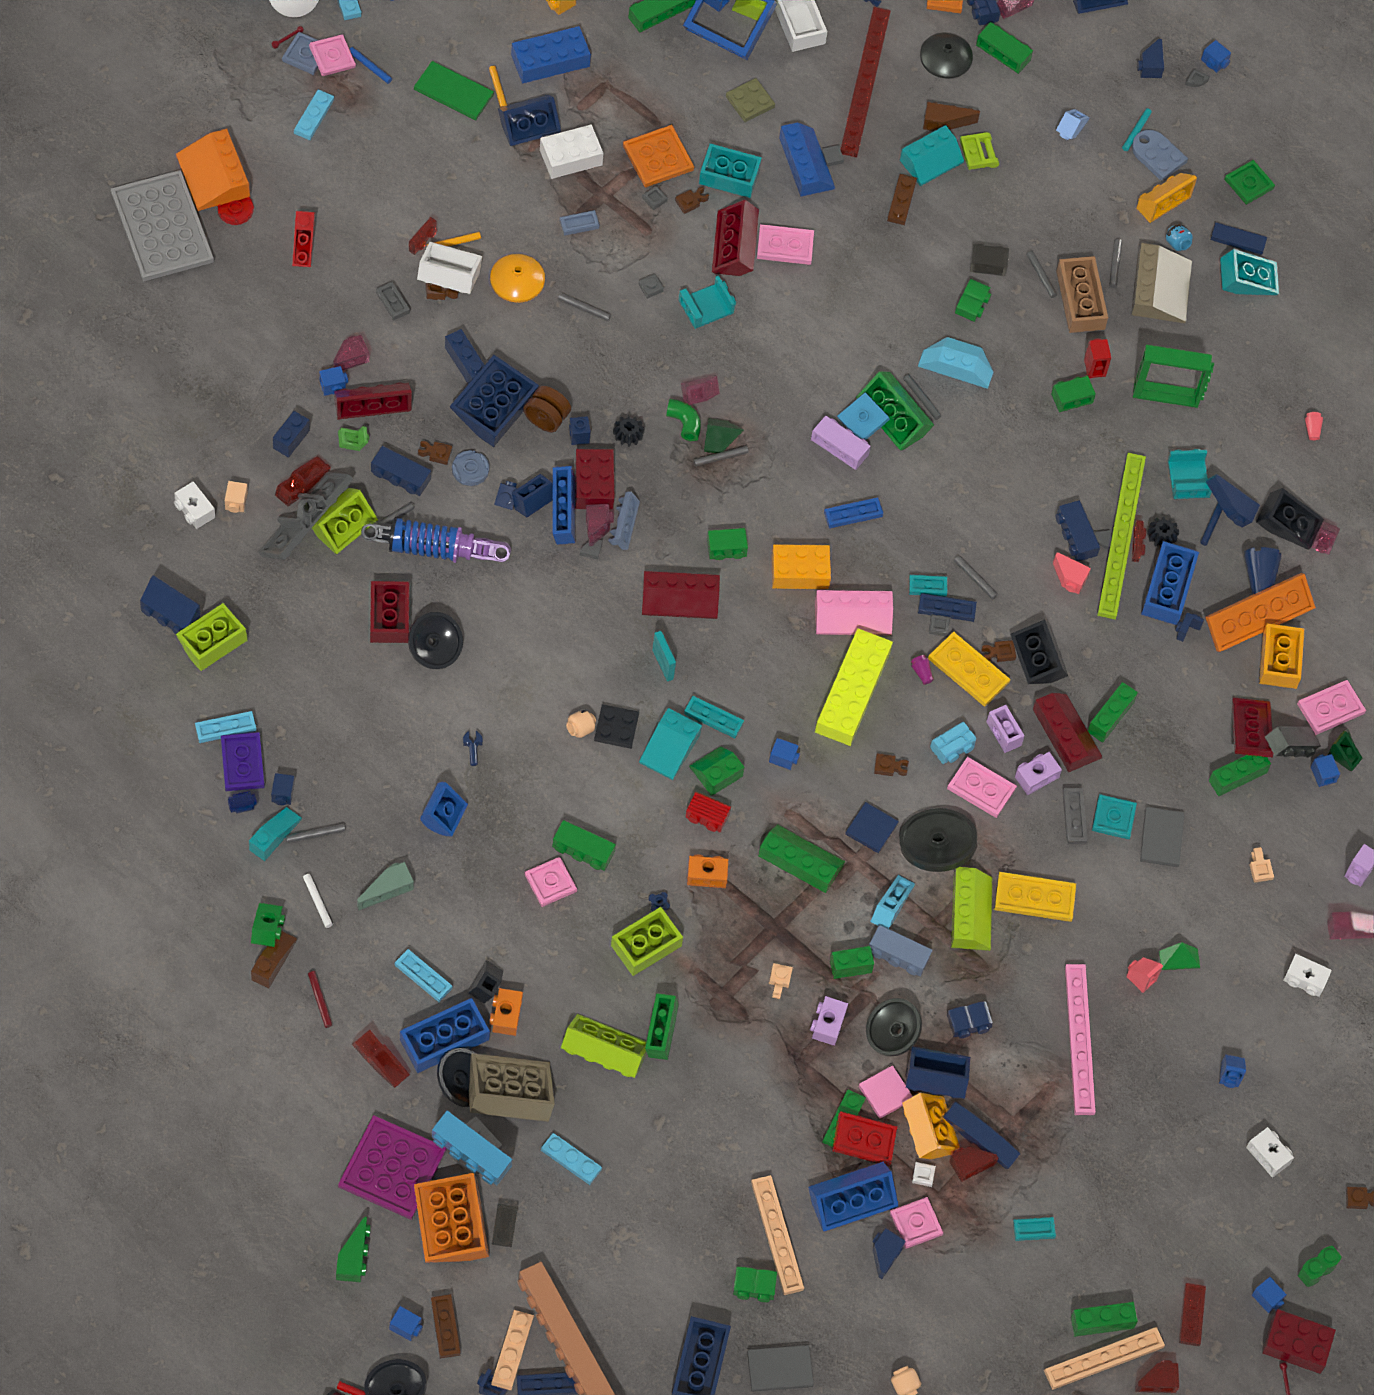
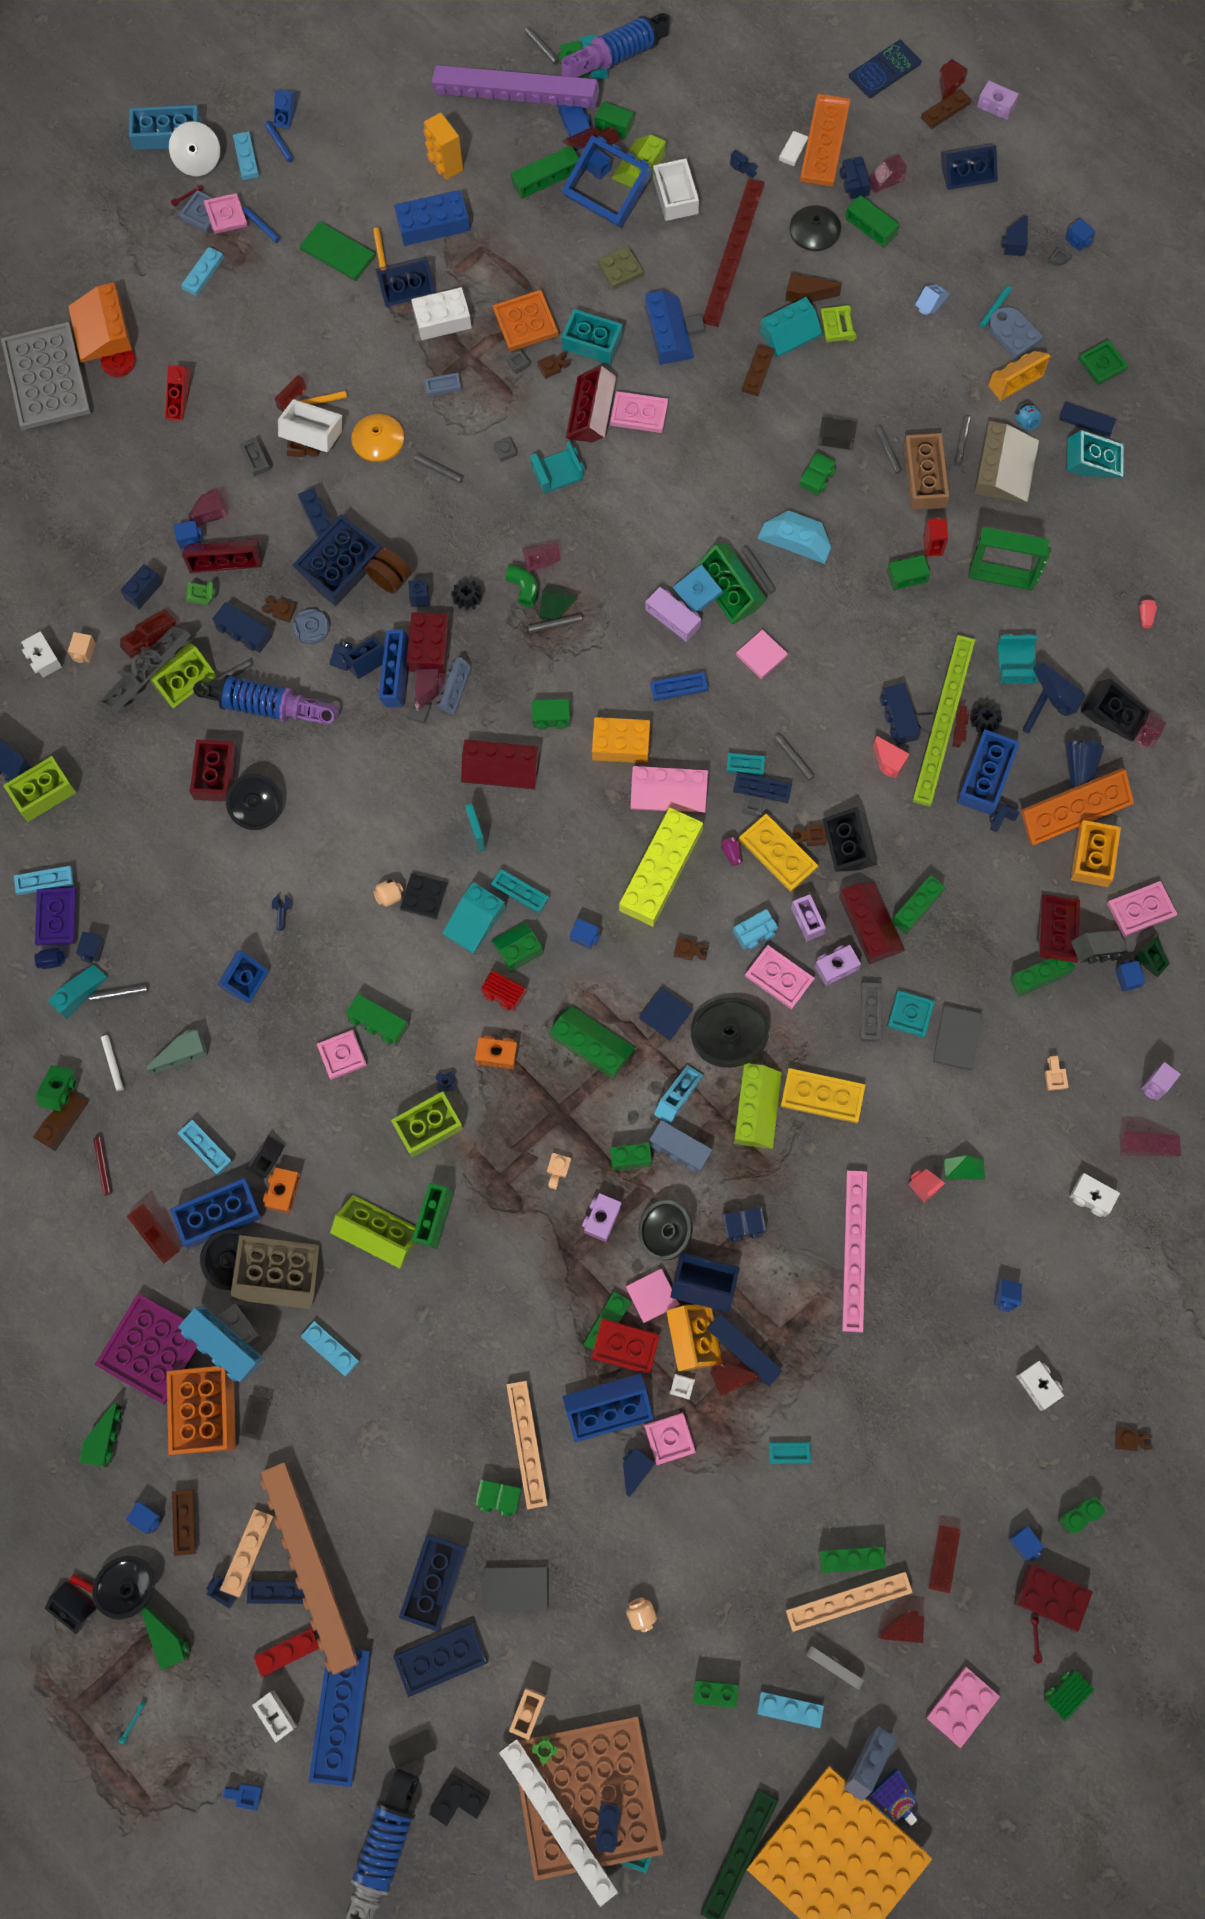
camera: 15 degrees right, 10 degrees up
none -> bright pink tile [736,630,788,680]

